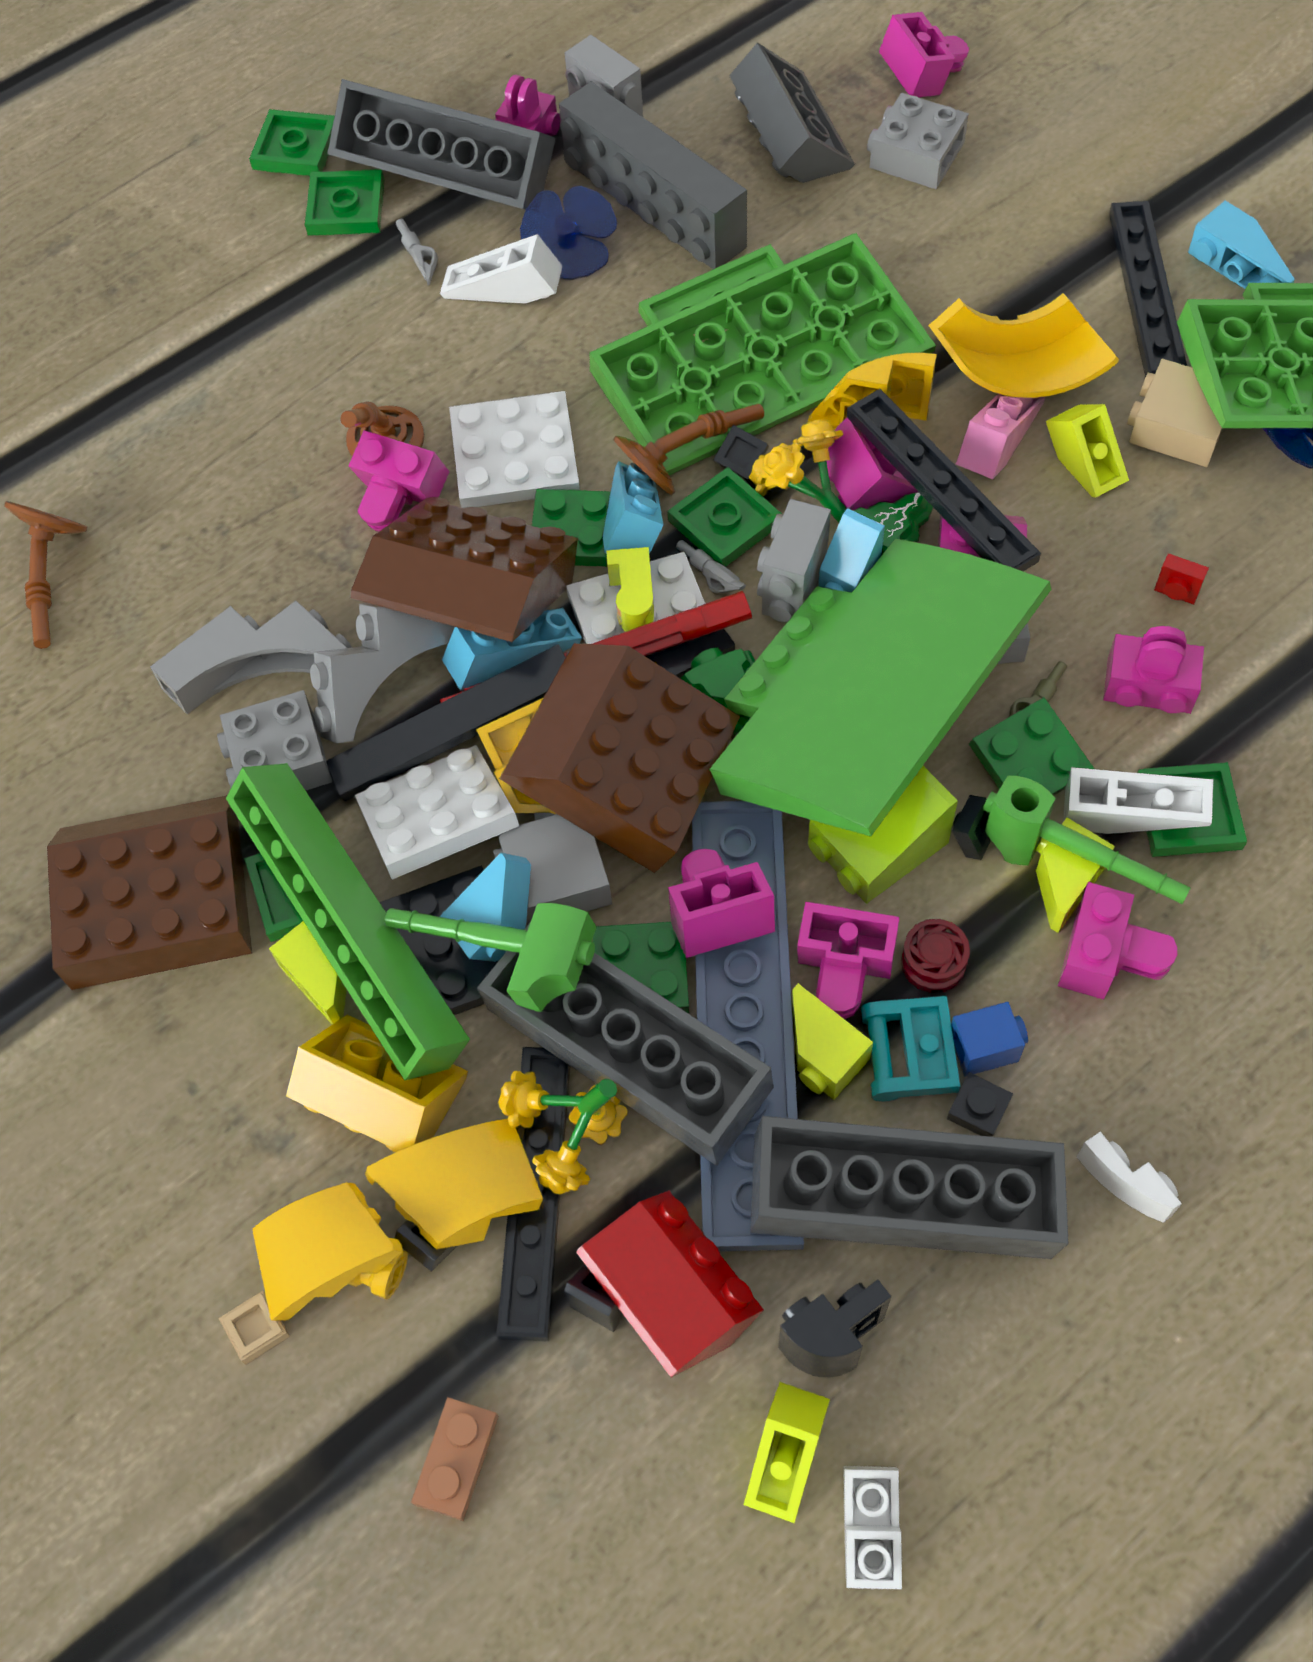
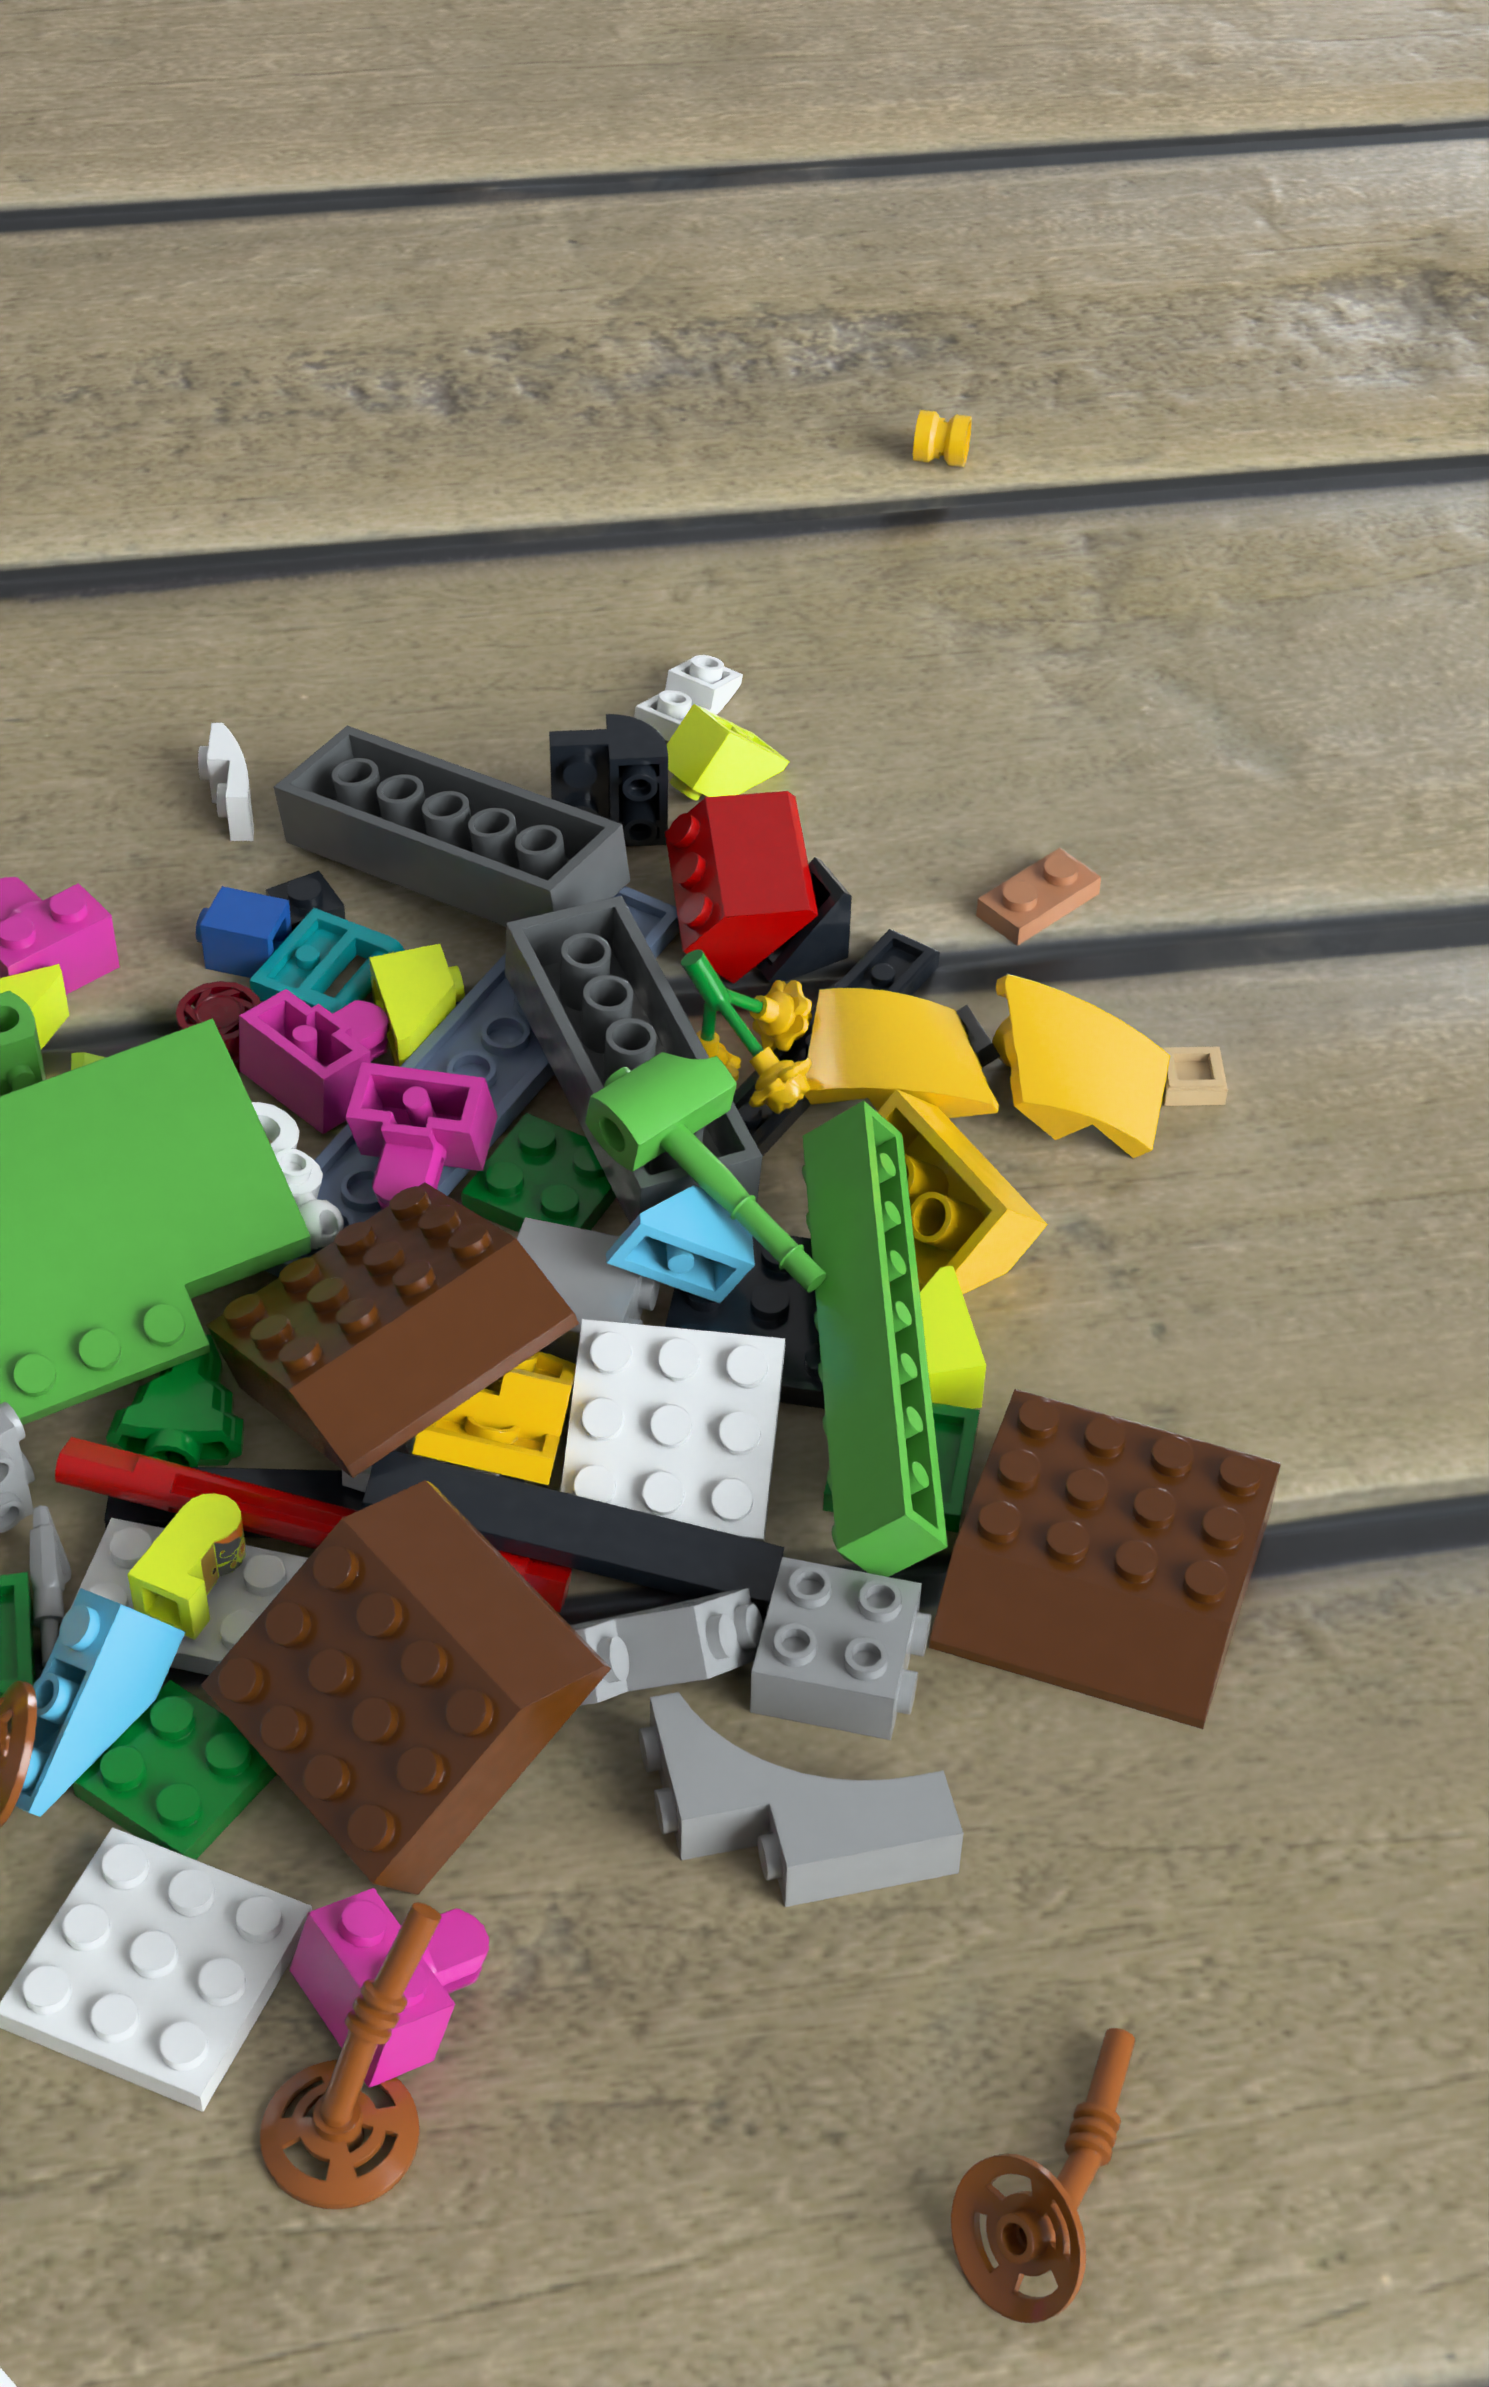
camera: 155 degrees left, 15 degrees down
none -> white piece [252,1102,344,1249]

